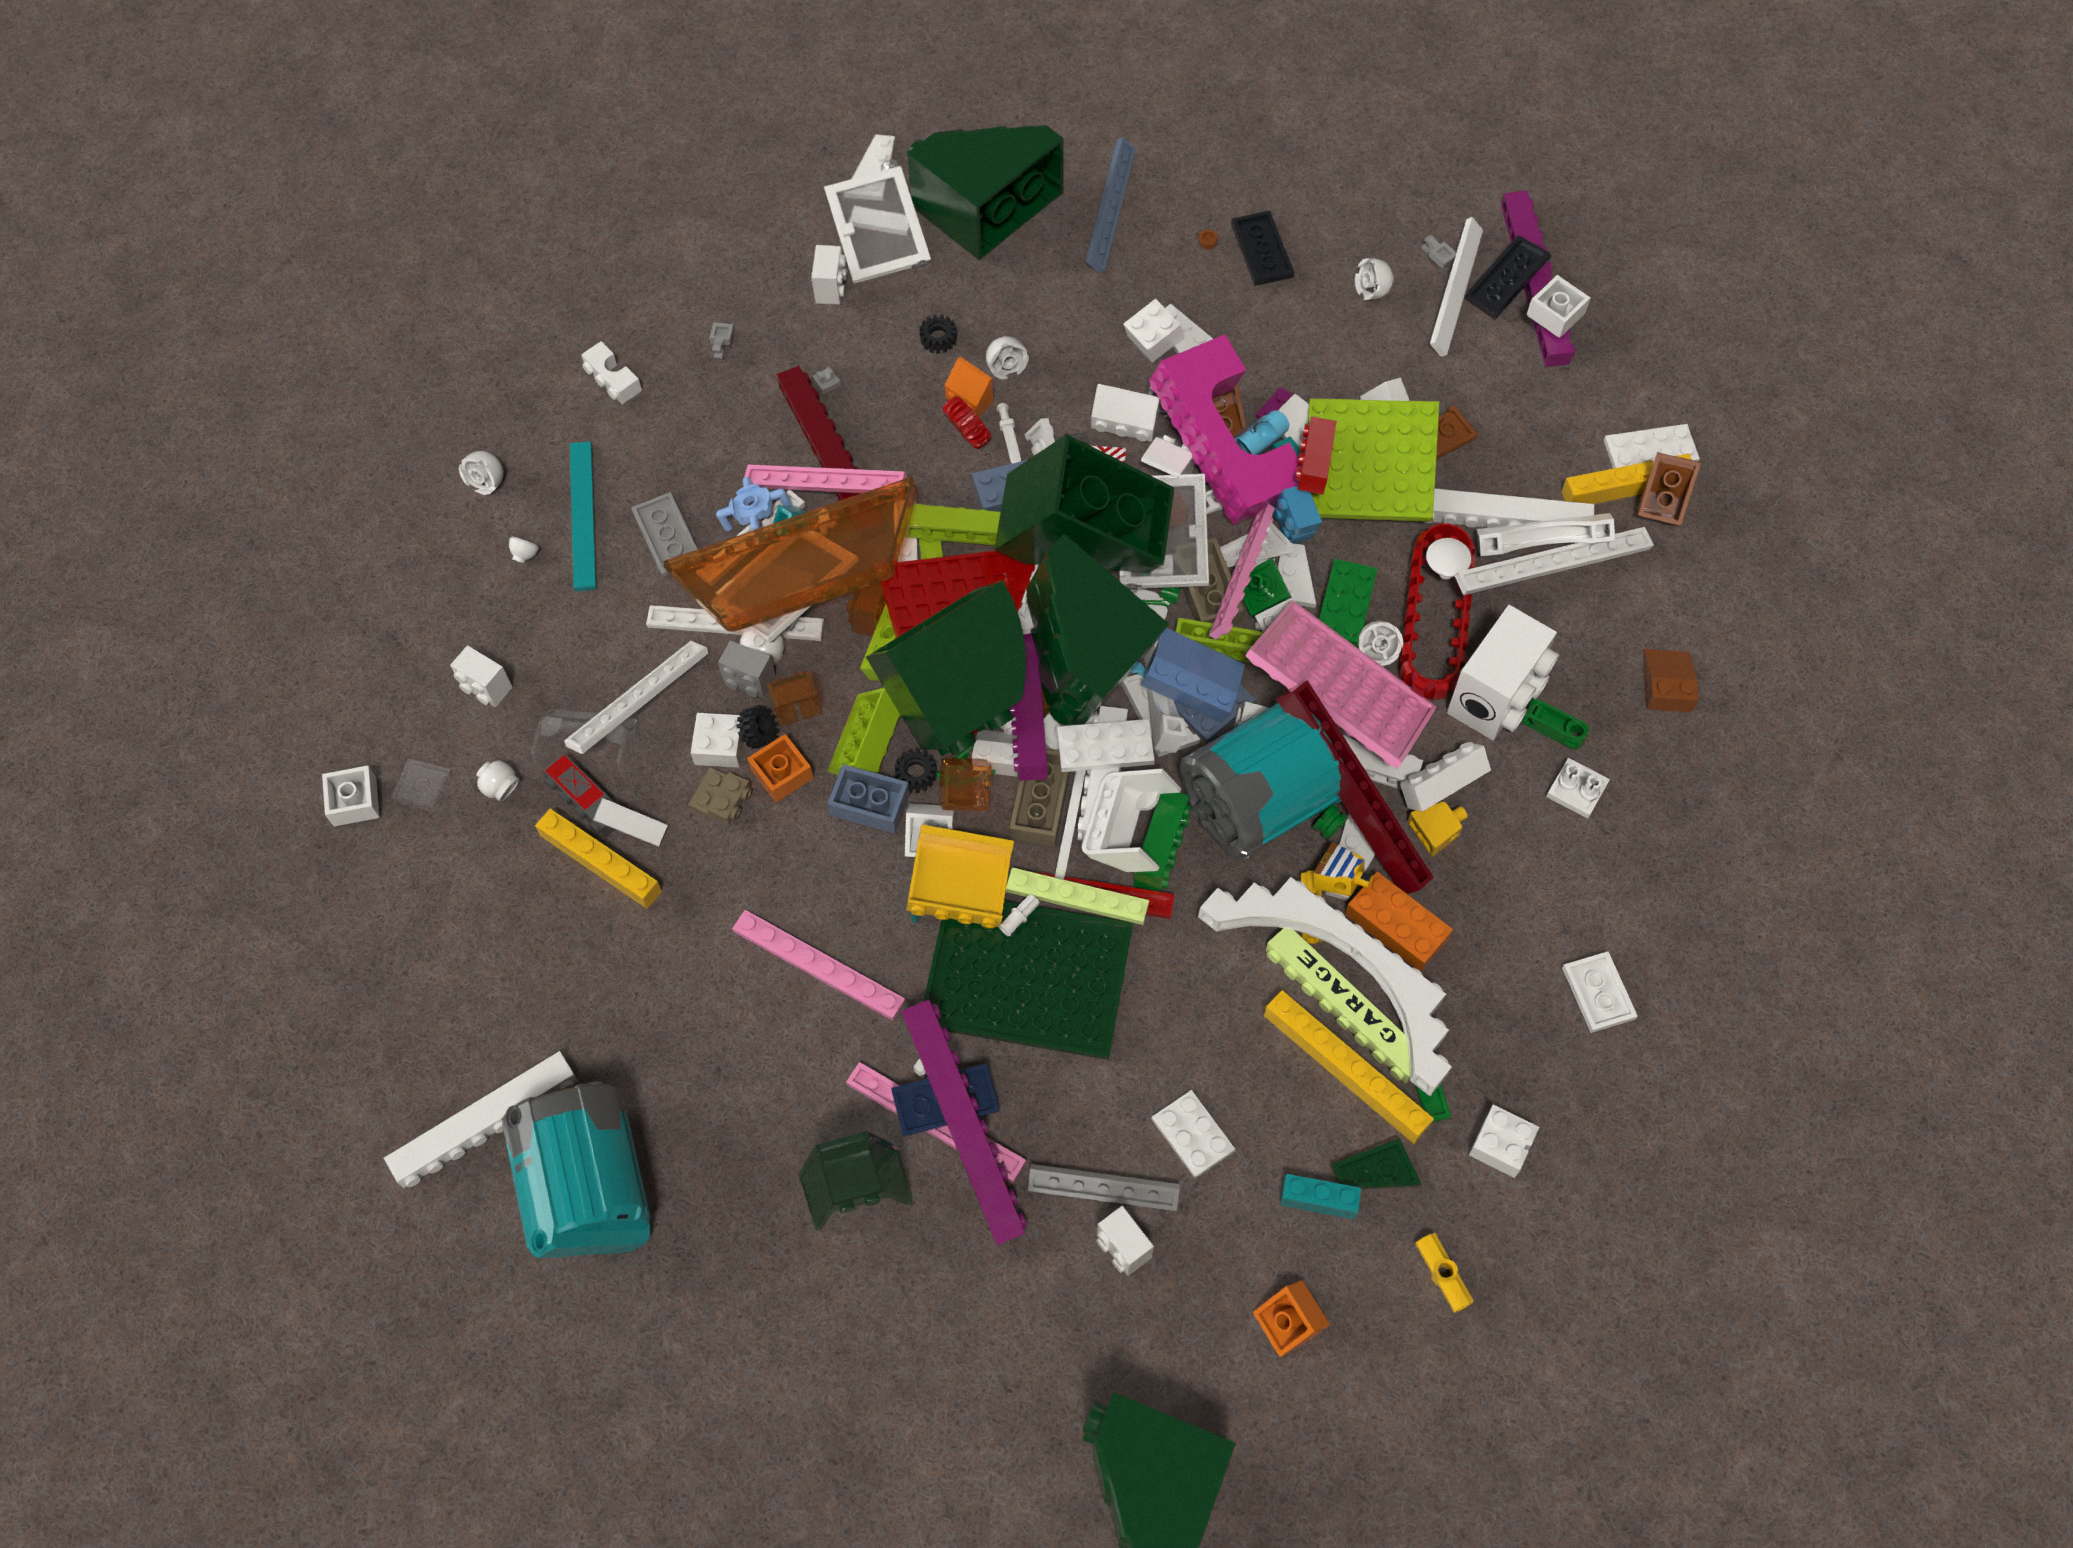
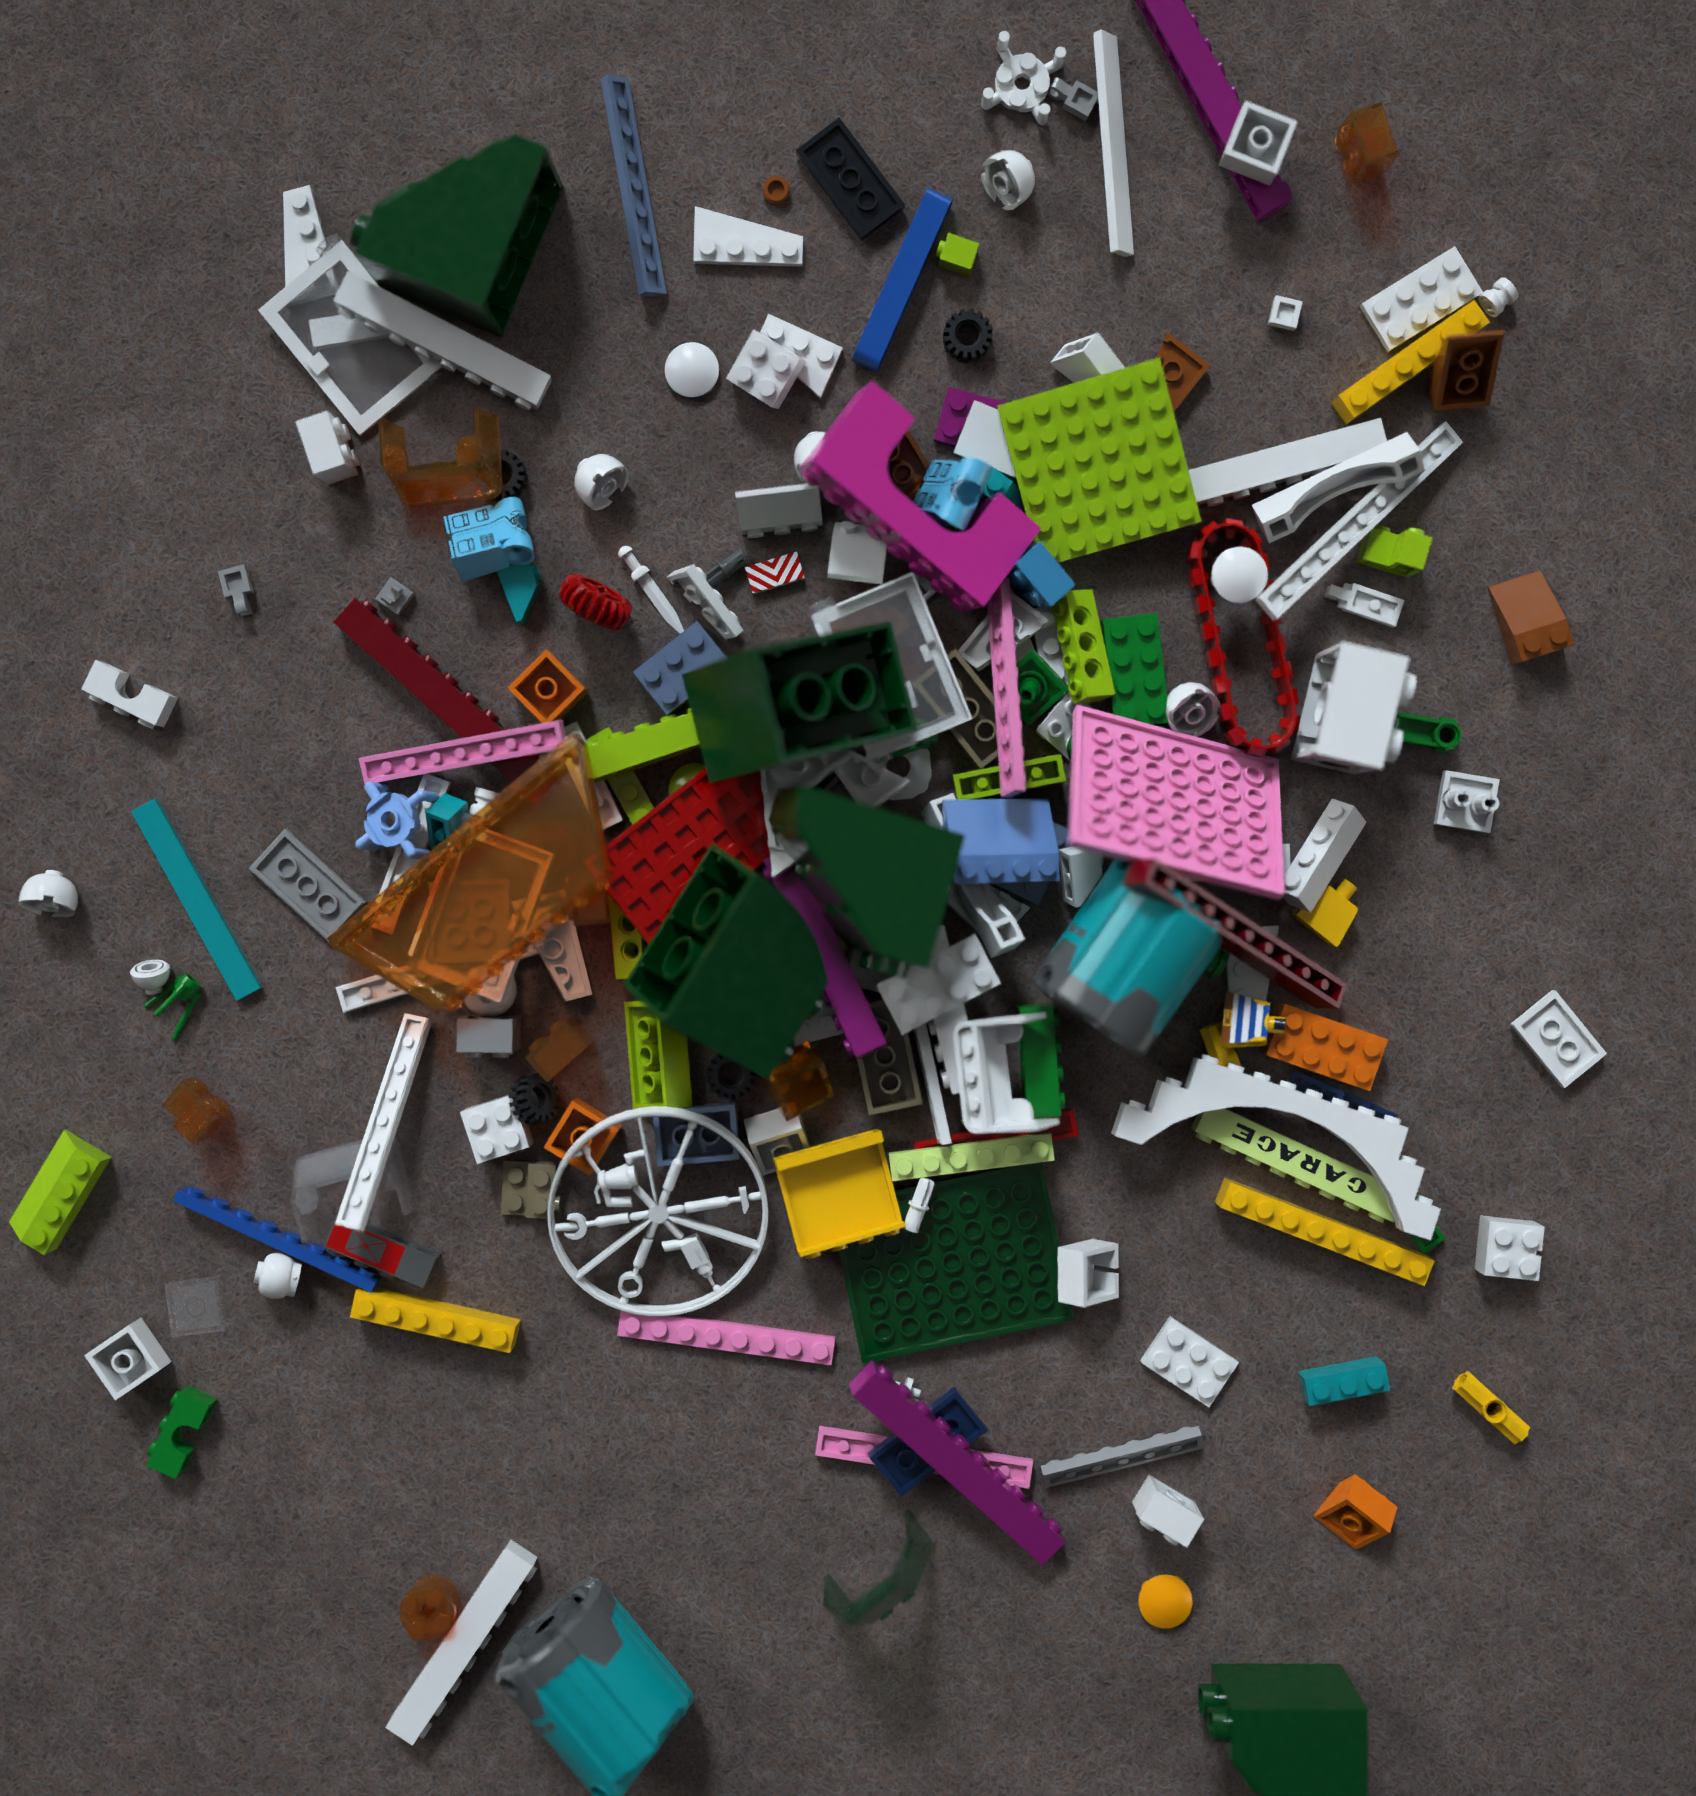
camera: 25 degrees left, 25 degrees up
white brick [450,645,513,707] -> none
white tile [593,798,668,847] -> none
orange slope [945,357,993,417] -> none
red brick [1295,416,1337,495] -> none
dark green wing [1331,1138,1421,1189] -> none
black plate [1465,235,1551,318] -> none
none -> lime slope [9,1129,112,1255]
none -> green plant [144,973,202,1041]
none -> green arch [146,1385,218,1479]
none -> clear orange brick [161,1077,232,1144]
none -> blue plate [173,1186,382,1293]
none -> white brick [333,271,551,411]
none -> clear orange windscreen [378,406,502,508]
none -> clear orange brick [400,1575,460,1640]
none -> medium azure piece [442,497,535,582]
none -> teal slope [497,563,543,625]
none -> orange brick [508,649,589,723]
none -> white wing [512,889,592,1001]
none -> white piece [547,1106,768,1316]
none -> white dish [665,342,719,397]
none -> white wing [693,206,803,267]
none -> blue beam [852,188,953,372]
none -> lime brick [935,233,979,277]
none -> black tyre [943,308,993,363]
none -> white plate [981,31,1066,125]
none -> lime brick [1052,589,1115,705]
none -> white piece [1057,1239,1119,1307]
none -> light orange dish [1138,1574,1193,1629]
none -> white plate [1268,295,1303,331]
none -> white hinge [1324,583,1404,627]
none -> clear orange brick [1335,102,1399,185]
none -> lime brick [1356,525,1433,578]
none -> white wheel [1478,277,1519,317]

